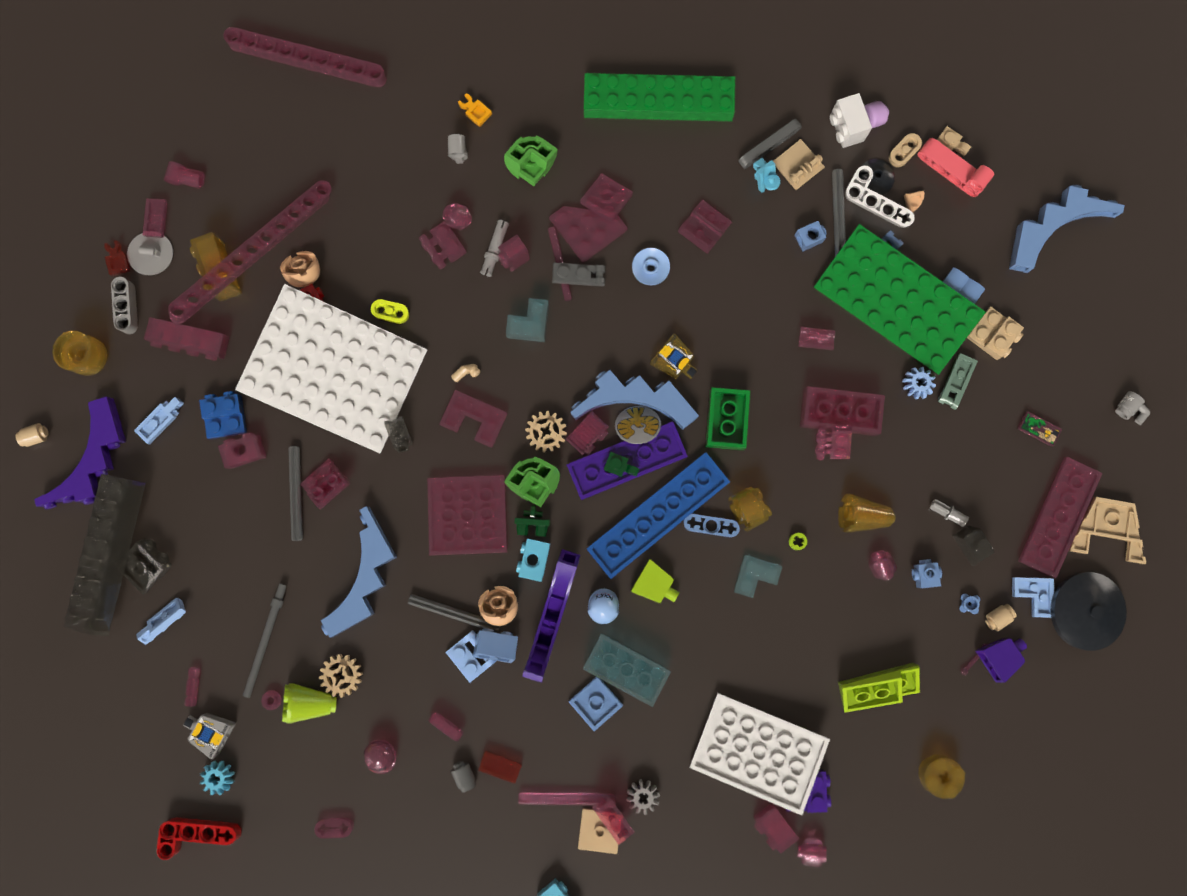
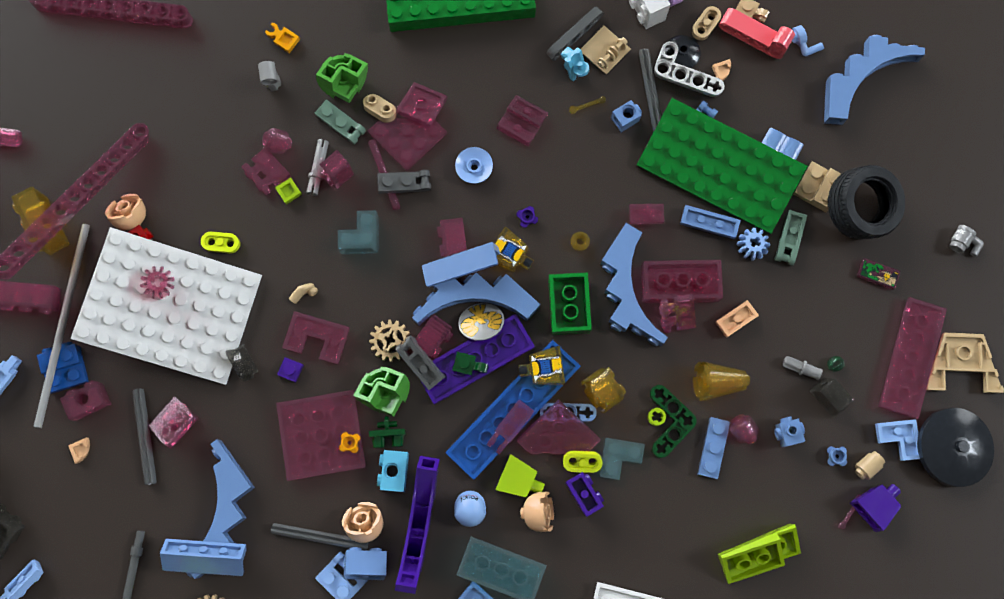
camera: 10 degrees left, 5 degrees down
none -> light grey piece [33,224,90,429]
none -> light nougat tile [68,437,90,464]
none -> clear pink gear [140,266,175,299]
none -> medium blue panel [160,539,246,576]
none -> lime plate [275,178,302,204]
none -> dark purple plate [277,357,304,383]
none -> sand green plate [315,99,366,145]
none -> light orange plate [339,432,360,453]
none -> tan plate [363,94,396,123]
none -> dark grey plate [396,335,445,390]
none -> medium blue panel [422,242,500,287]
none -> clear pink brick [437,218,467,258]
none -> clear pink hinge [487,400,535,455]
none -> dark purple plate [517,206,538,228]
none -> clear pink plate [517,399,600,455]
none -> torso [519,346,565,385]
none -> light nougat cylinder [520,492,554,532]
none -> neon yellow plate [563,451,603,473]
none -> dark purple brick [565,472,604,517]
none -> clear yellow hinge [569,96,606,114]
none -> clear yellow plate [571,232,590,251]
none -> medium blue arch [601,223,668,346]
none -> dark green beam [649,385,697,458]
none -> medium blue plate [680,205,740,239]
none -> medium blue plate [697,417,730,479]
none -> light nougat plate [715,300,759,338]
none -> light blue plate [792,25,824,56]
none -> clear green hinge [827,356,844,372]
none -> black tyre [828,165,905,240]

